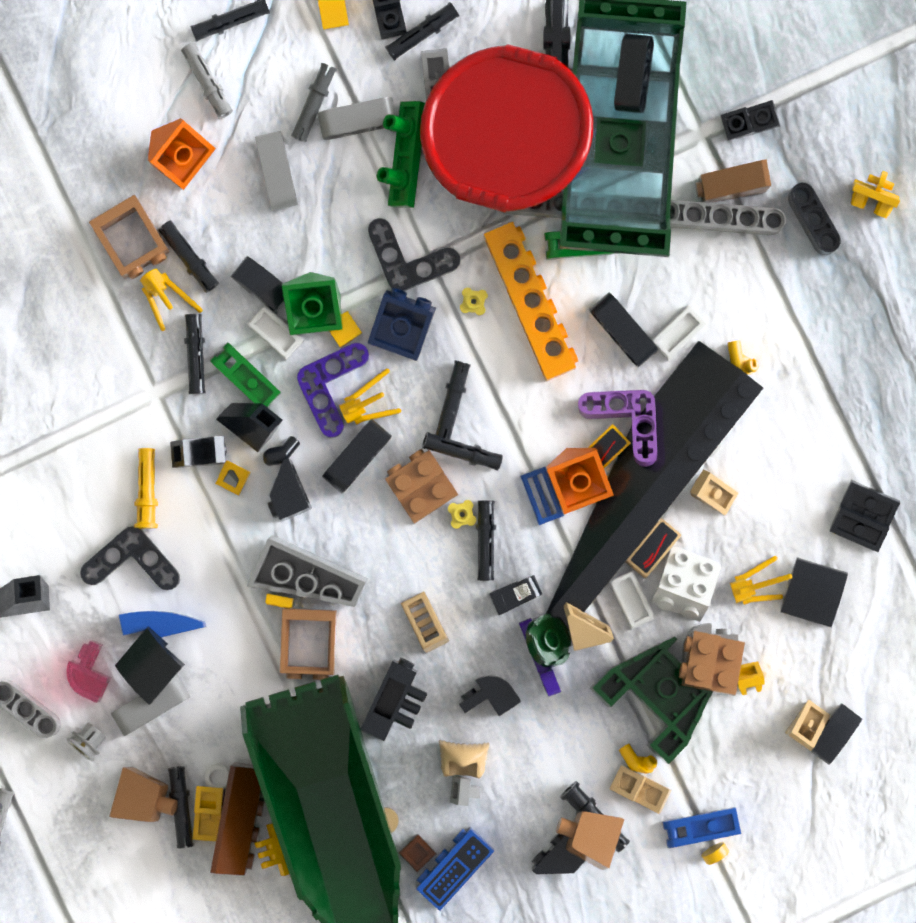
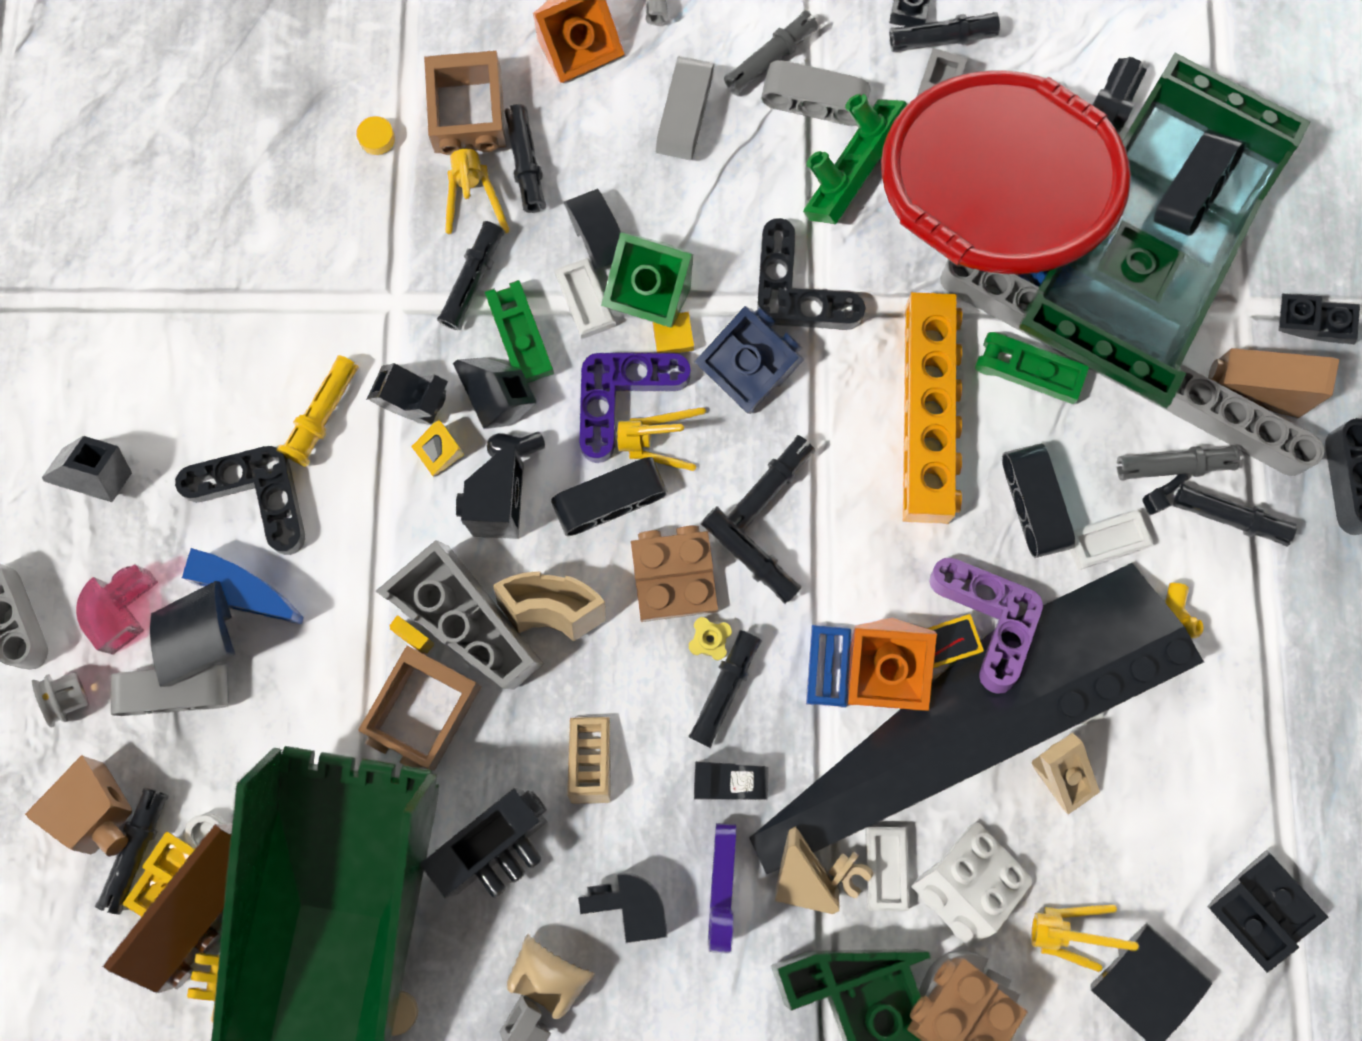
camera: 25 degrees right, 10 degrees down
light yellow plate [460,287,488,316] -> none
dark green tile [526,614,571,668] -> none
black slope [625,518,682,579] -> none
none -> yellow tile [356,116,395,155]
none -> tan brick [493,571,606,642]
none -> tan plate [828,852,874,898]
none -> dark grey pin [1117,446,1240,481]
none -> black hand [1142,474,1188,515]
none -> black pin [1173,483,1297,547]

